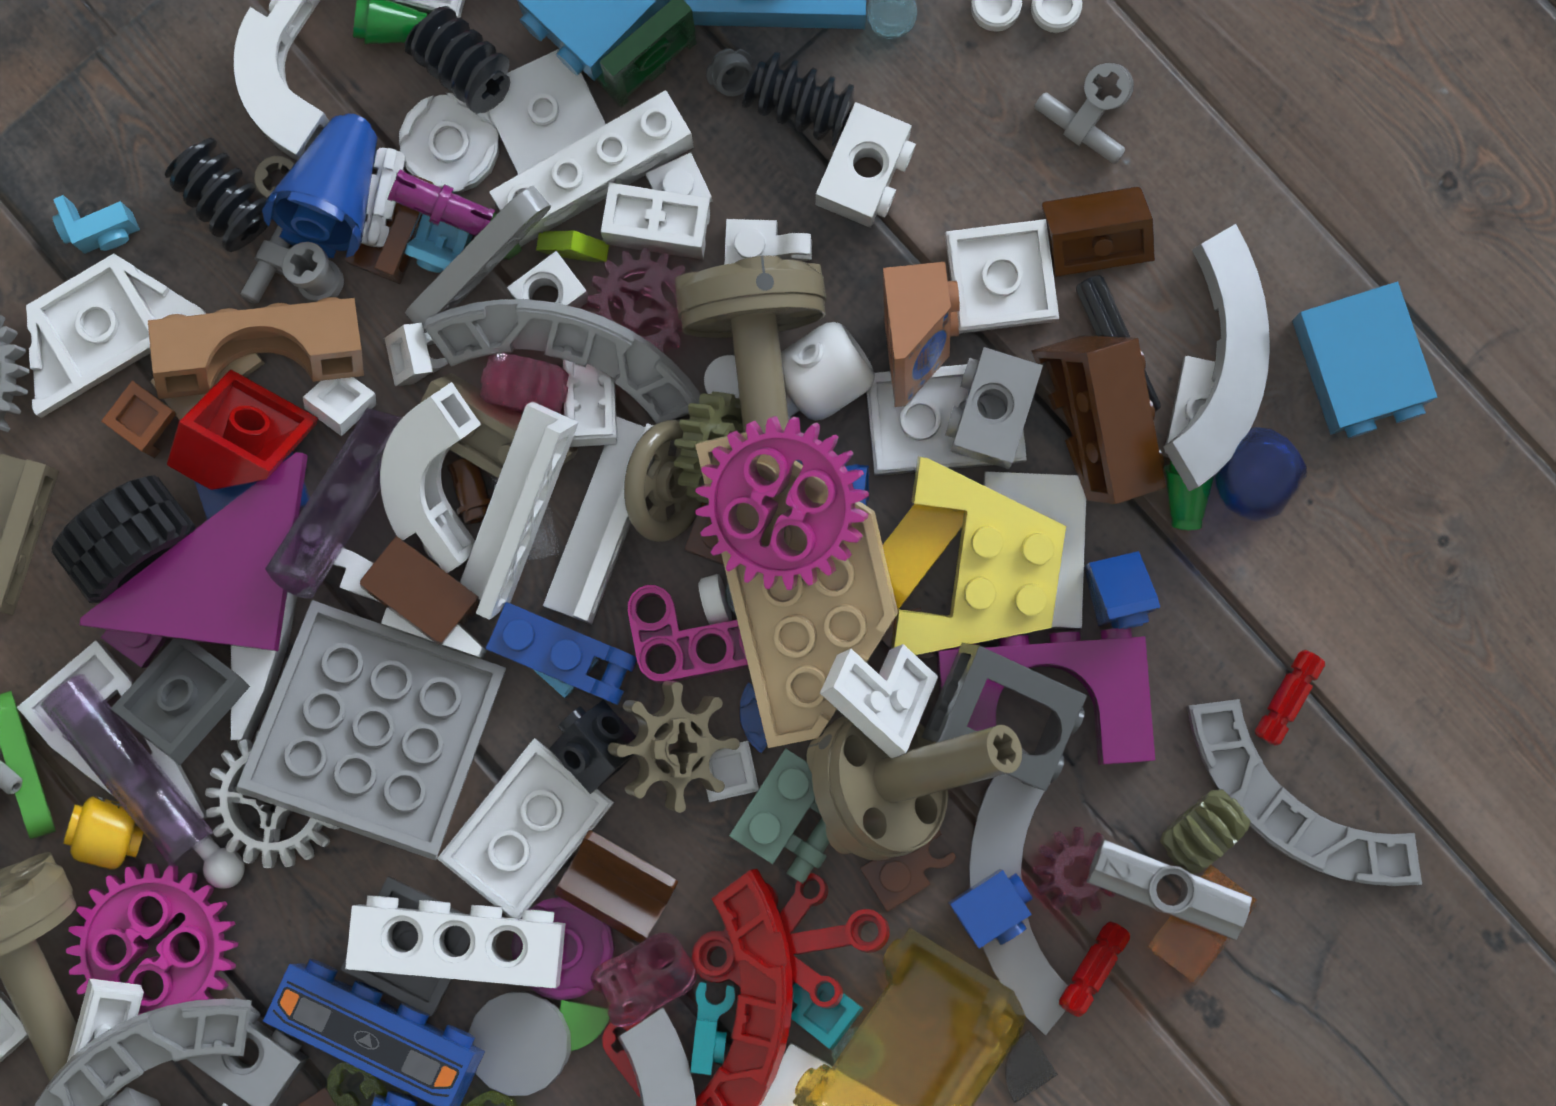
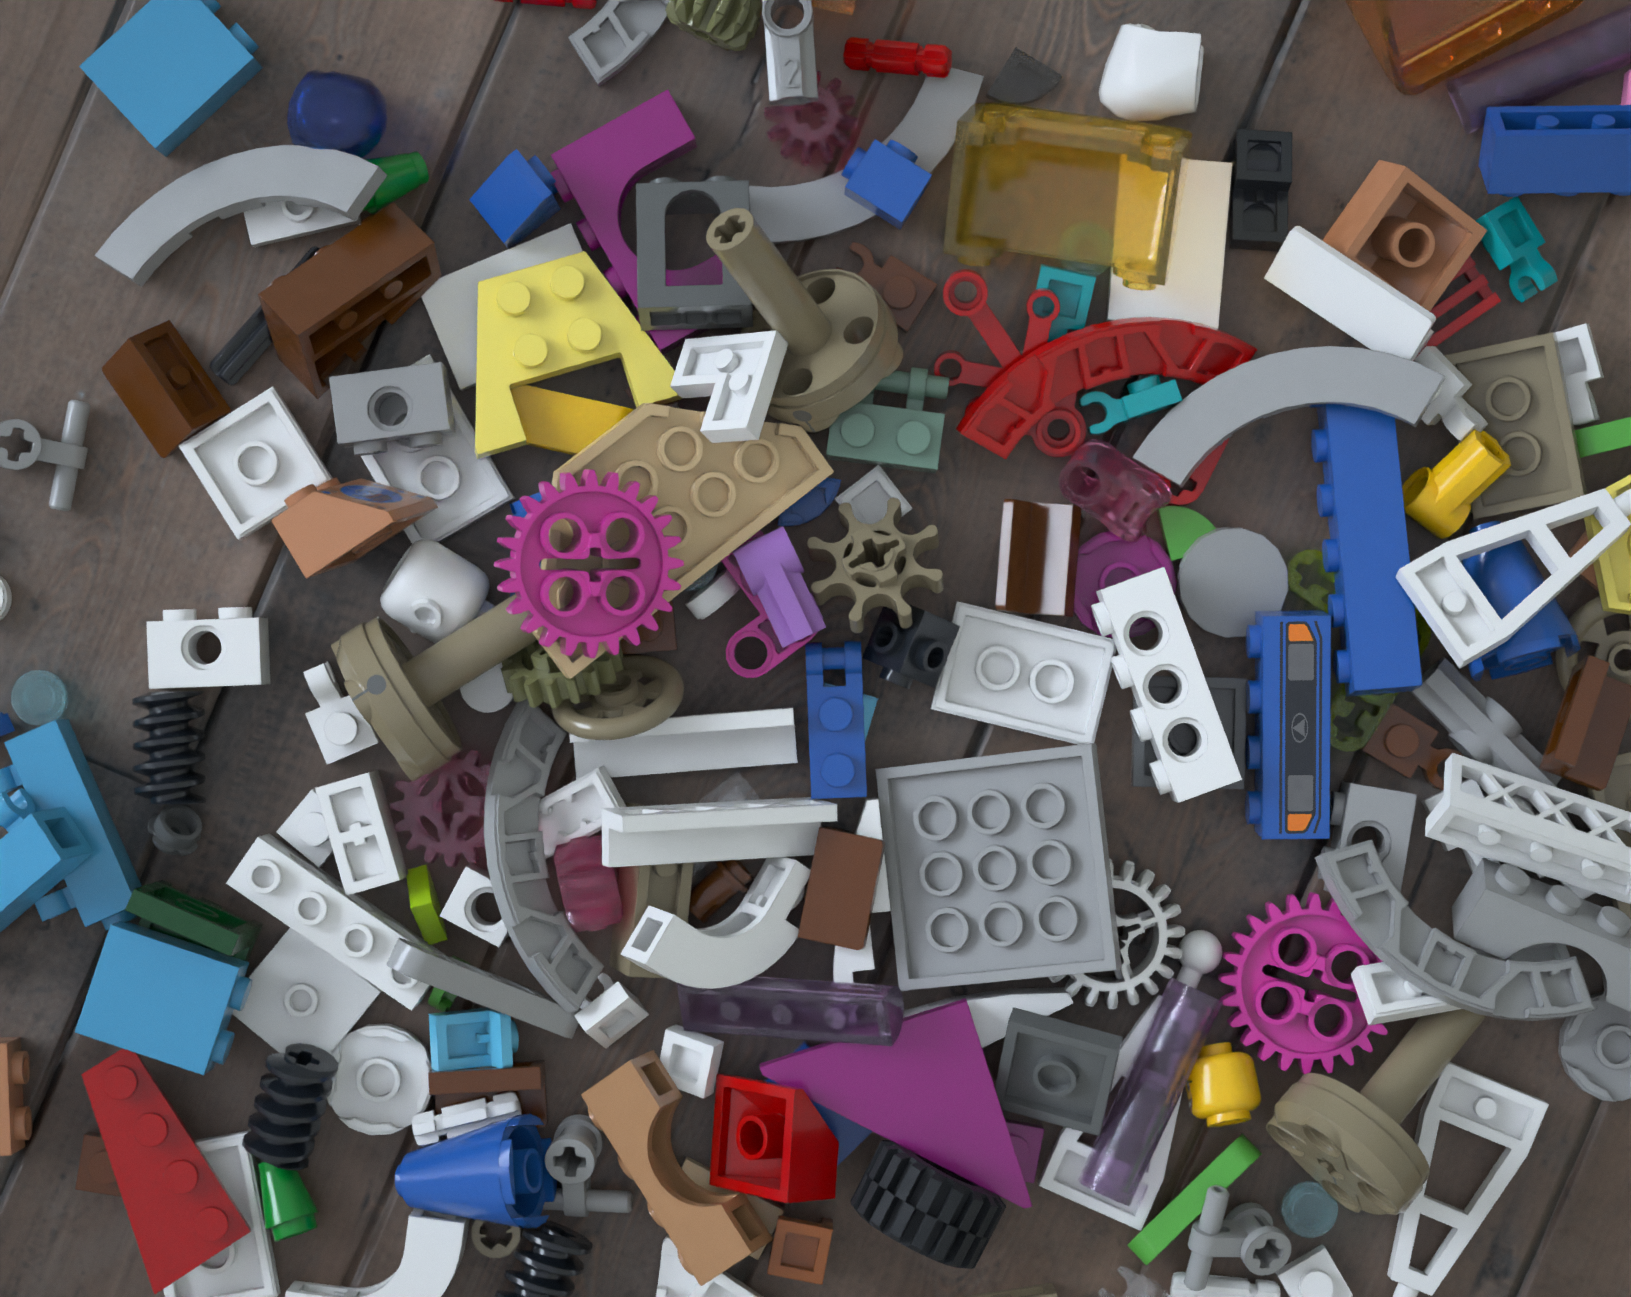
camera: 120 degrees left, 5 degrees up
magenta pin [387,169,495,236] -> none
none -> medium lavender piece [733,526,826,648]

